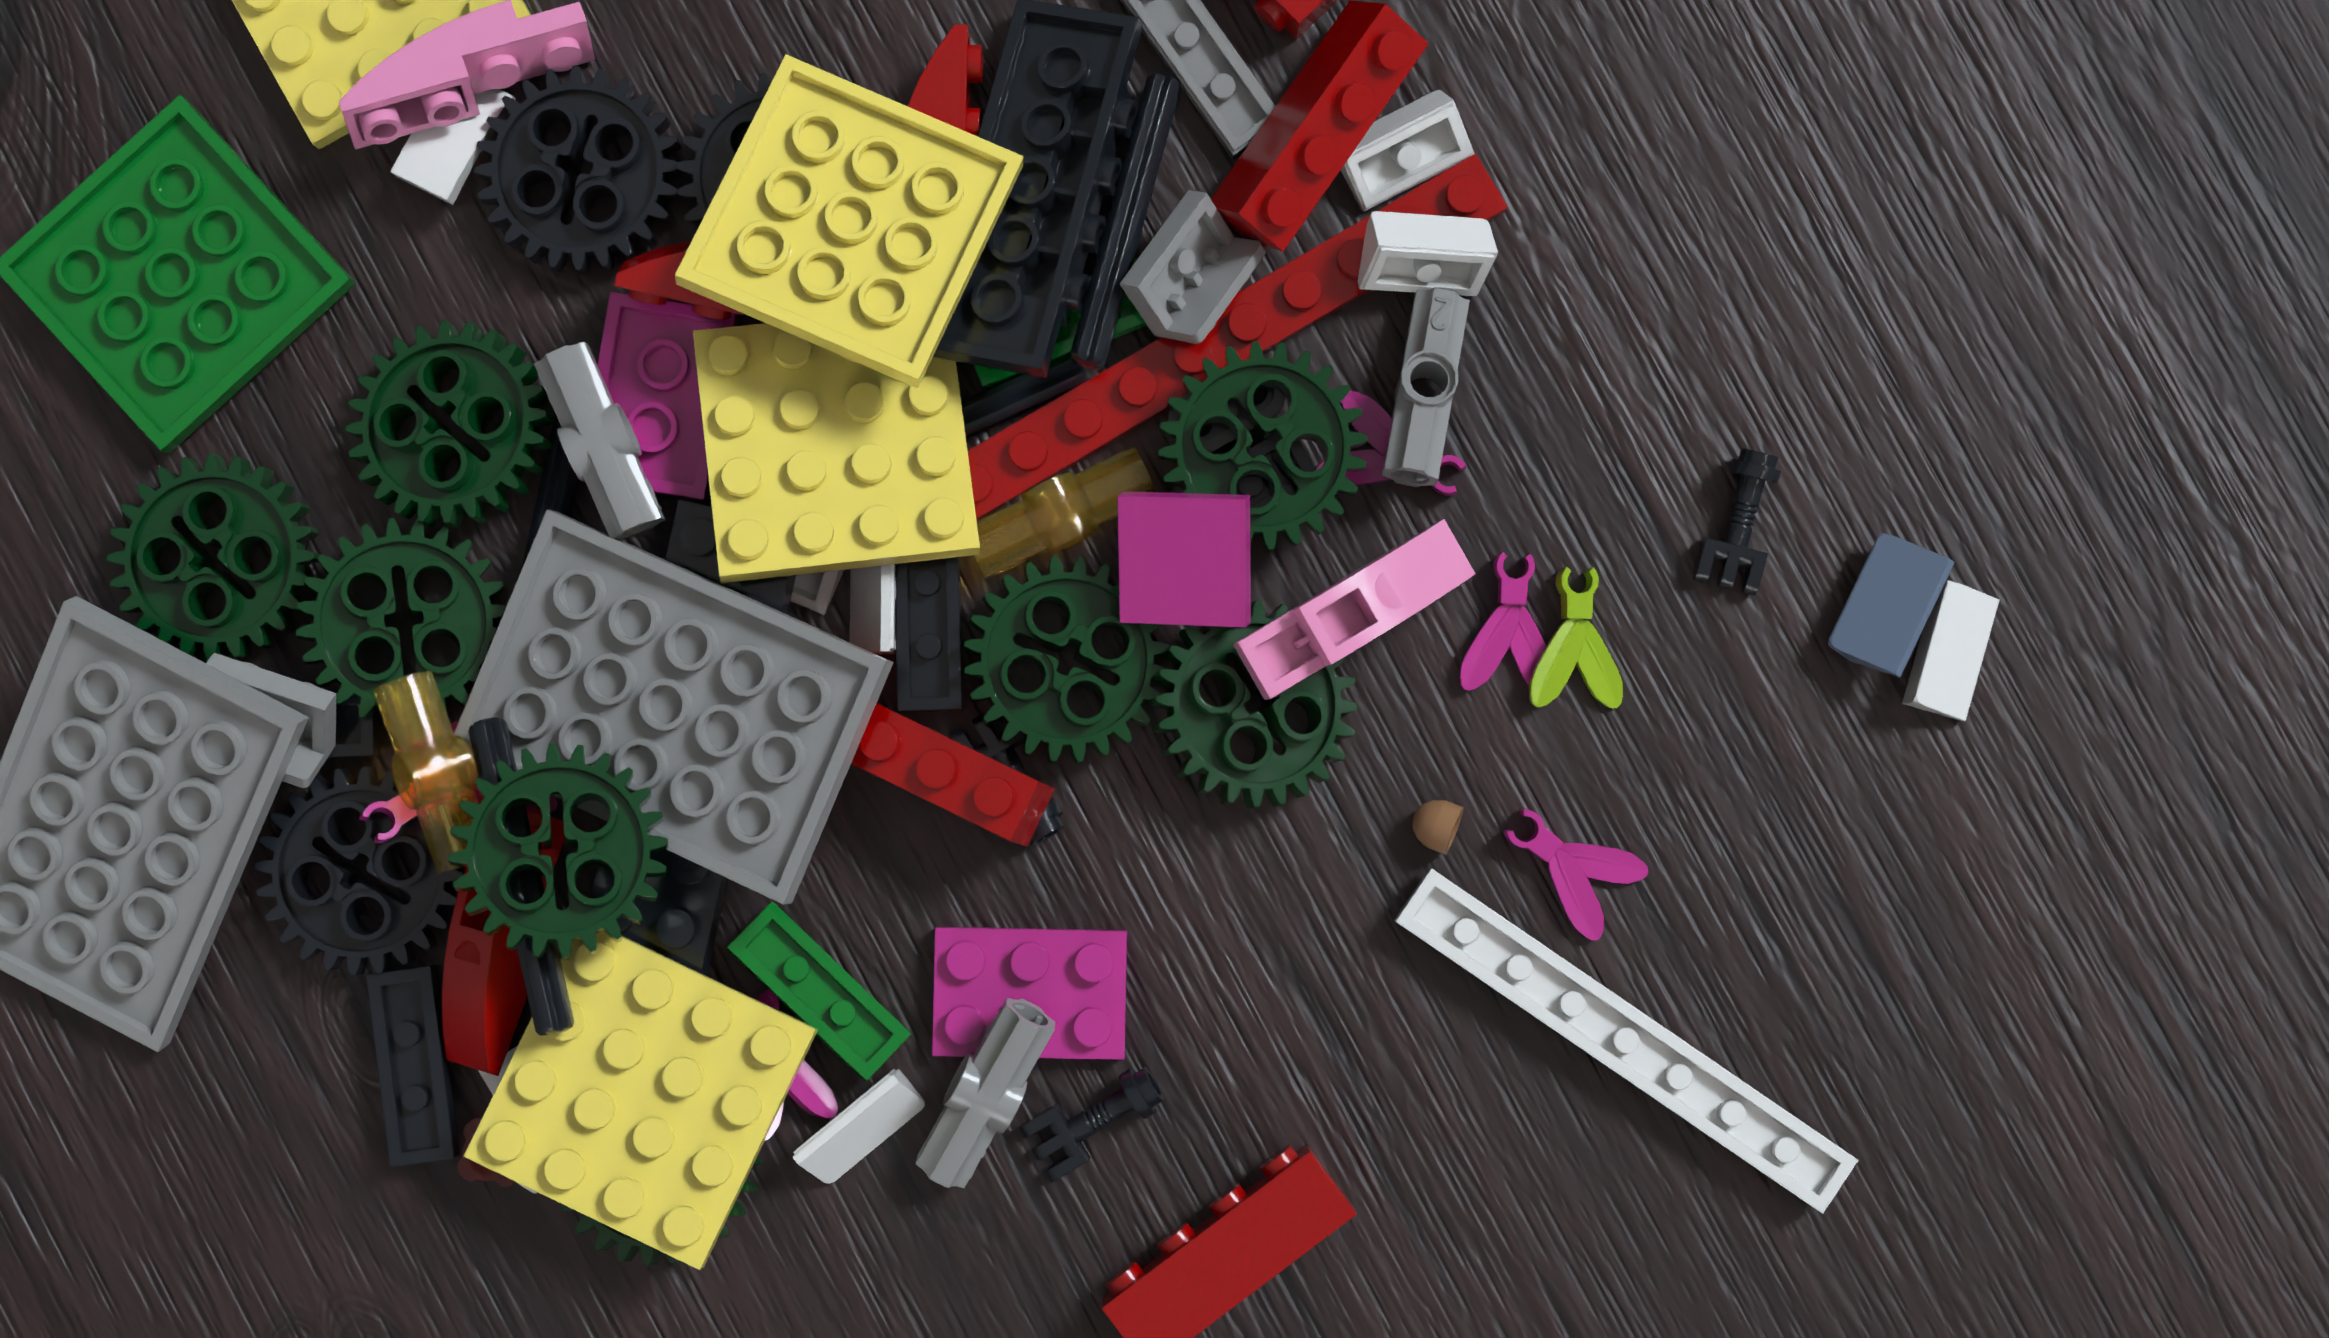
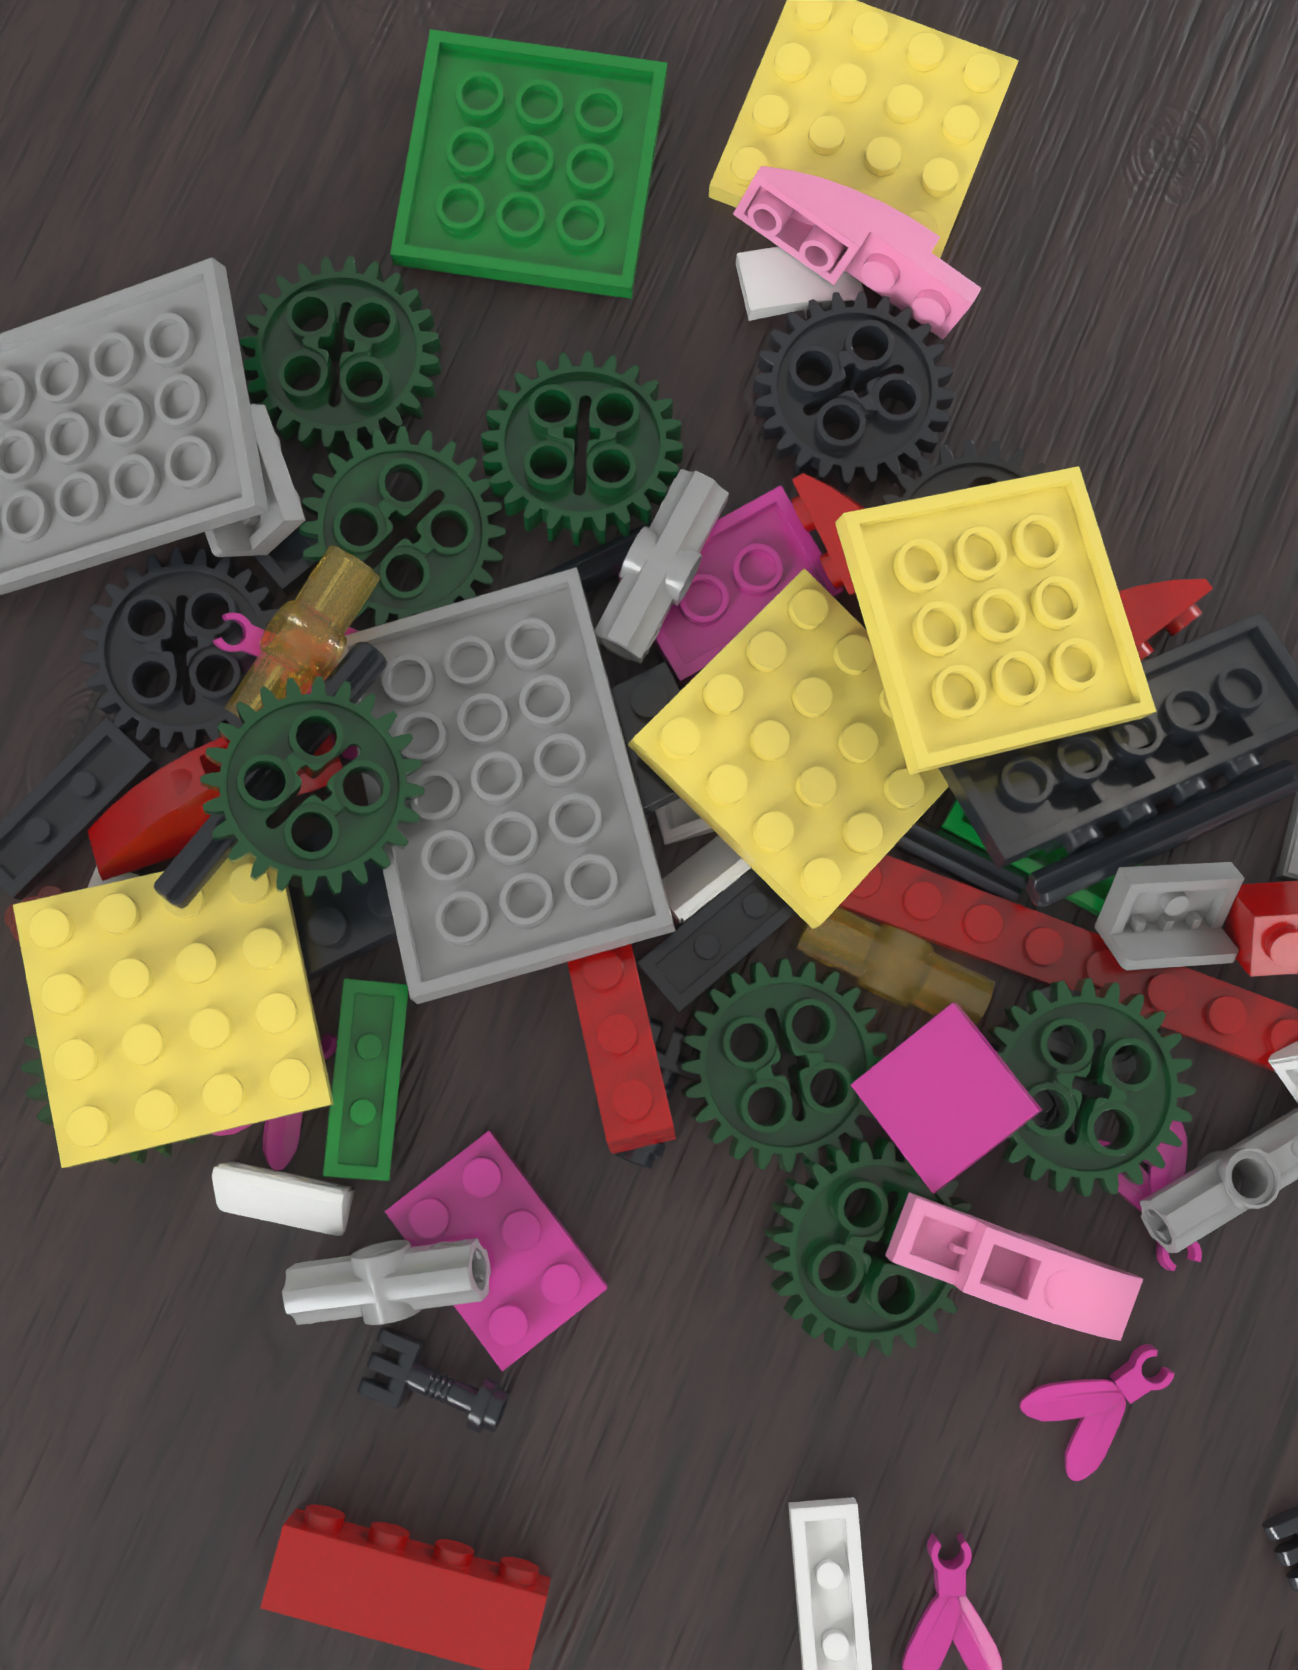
camera: 50 degrees right, 5 degrees down
medium nougat hinge [1412,799,1464,855] -> none
lime piece [1529,567,1623,709] -> none

